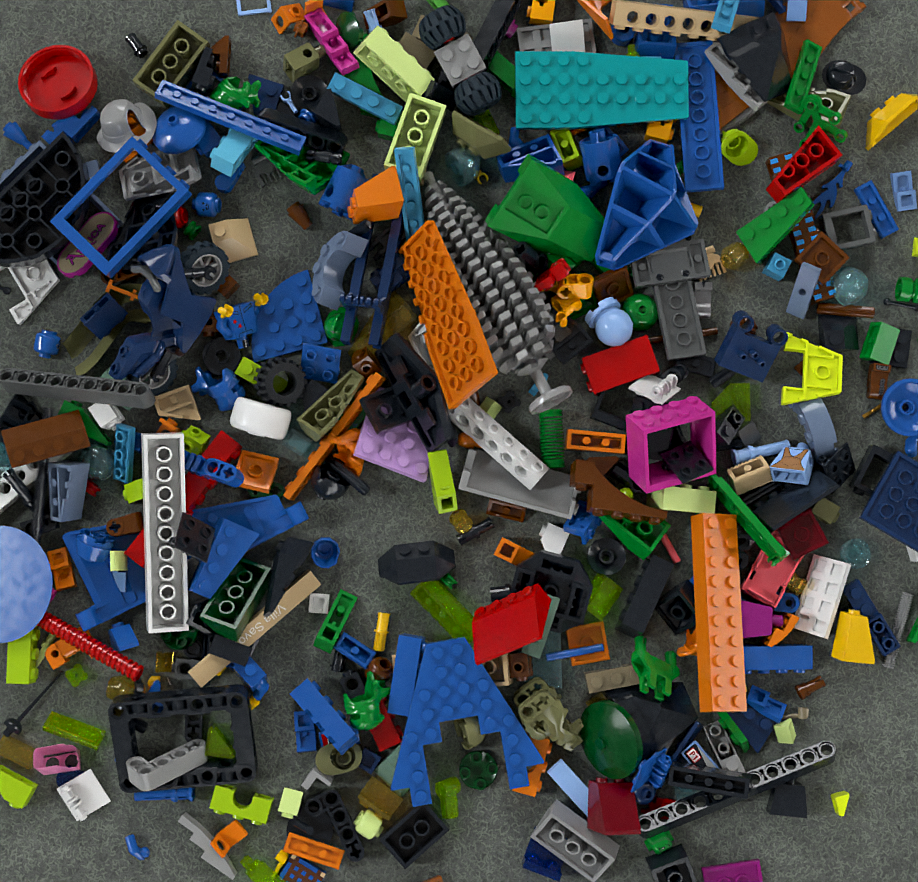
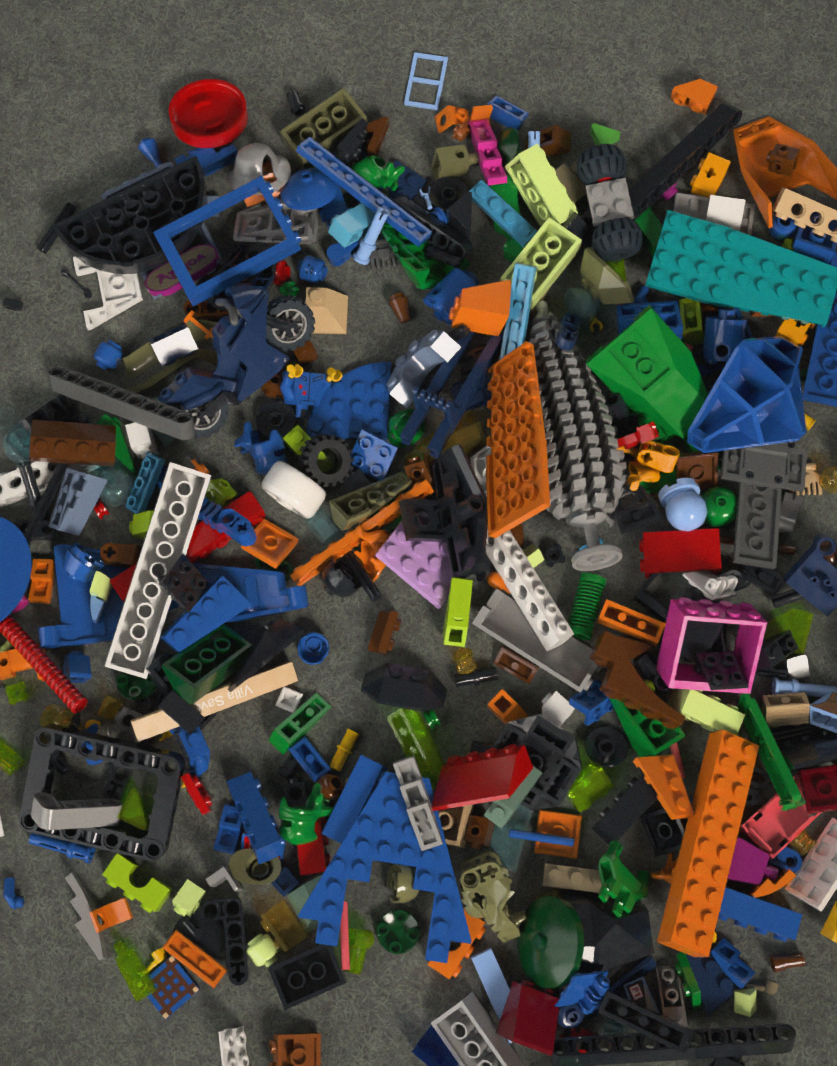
camera: 30 degrees right, 10 degrees down
tan wing [154,385,202,420] -> none
none -> red plate [181,773,213,815]
none -> coral bar [340,902,350,970]
none -> light blue pin [353,207,390,265]
none -> reddish brown bracket [367,610,402,656]
none -> light grey slope [393,755,443,851]
none -> dark blue beam [555,312,581,351]
none -> orange wing [633,755,694,820]

